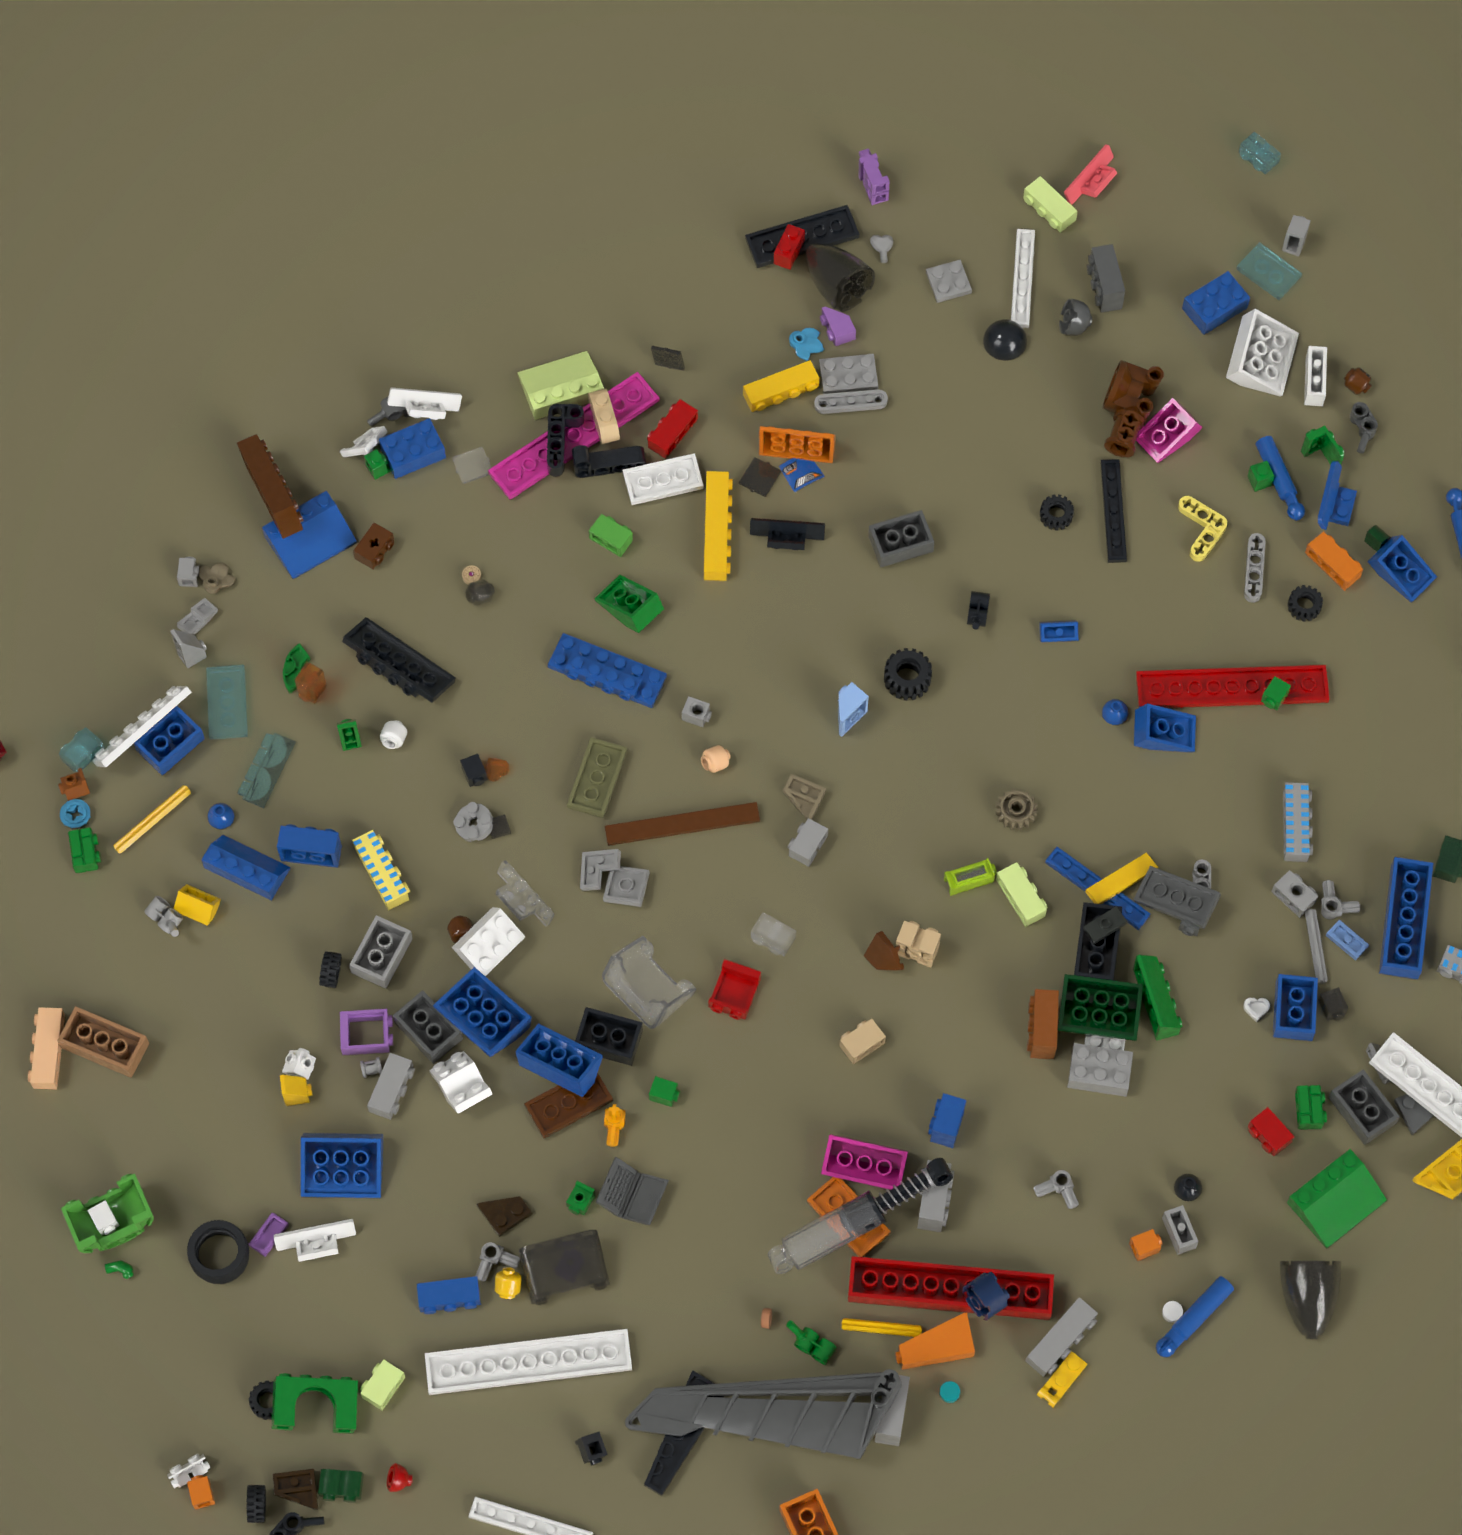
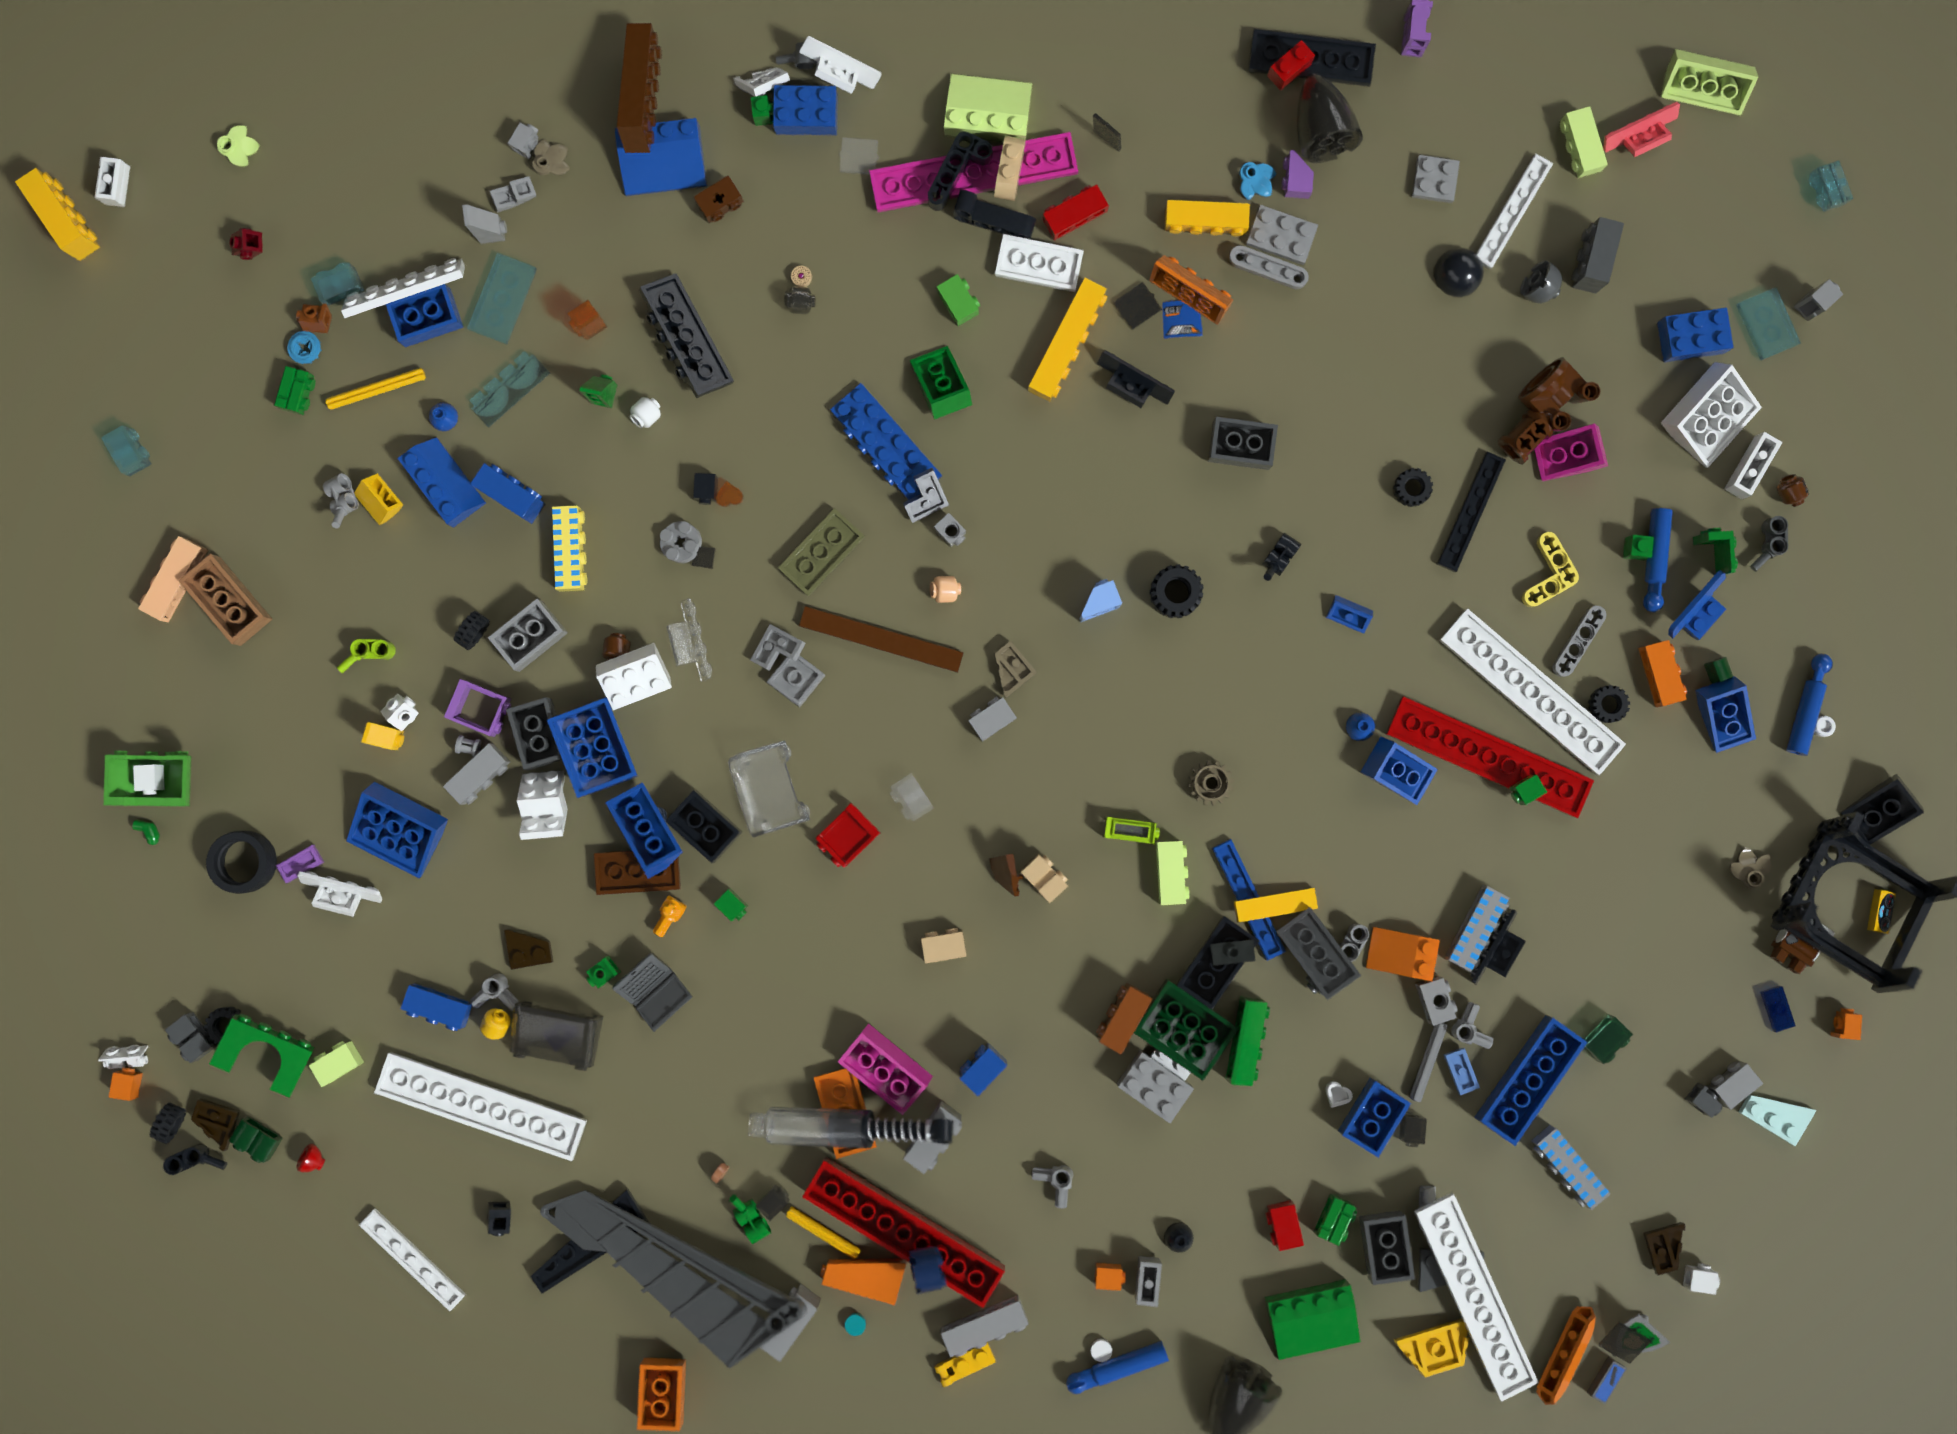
camera: 25 degrees right, 20 degrees up
green tile [283,643,311,694] -> none
light grey rock [870,235,893,263] -> none
none -> dark grey piece [165,1012,218,1063]
none -> lime beam [337,639,396,673]
none -> clear smoke brick [755,1184,790,1221]
none -> flat silver plate [903,468,949,523]
none -> orange slope [1365,927,1440,981]
none -> white plate [1439,608,1626,776]
none -> black bracket [1470,909,1526,985]
none -> yellowish green slope [1661,49,1758,115]

